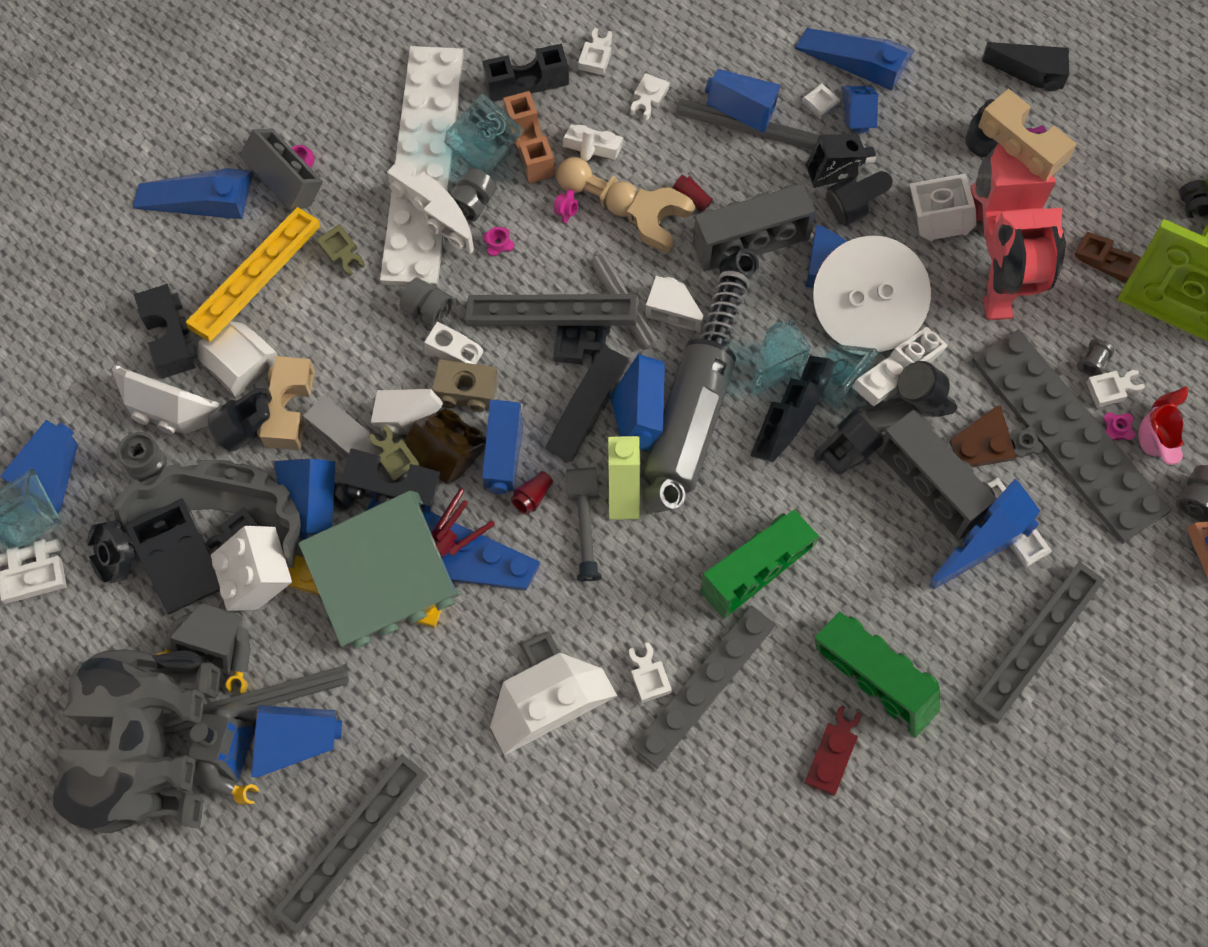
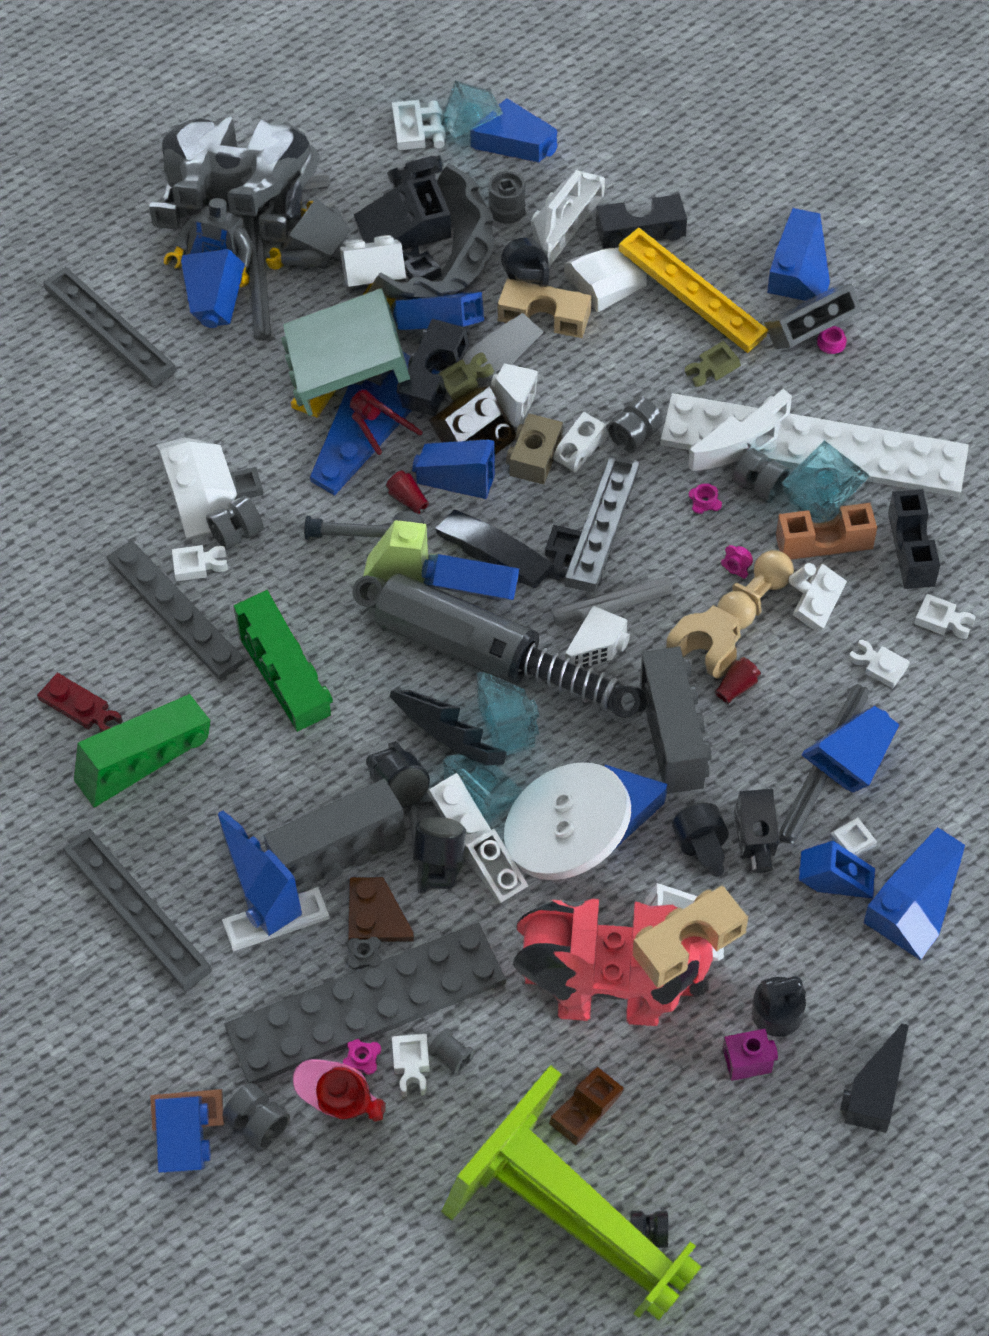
camera: 100 degrees right, 10 degrees down
none -> dark grey wheel [206,495,264,550]

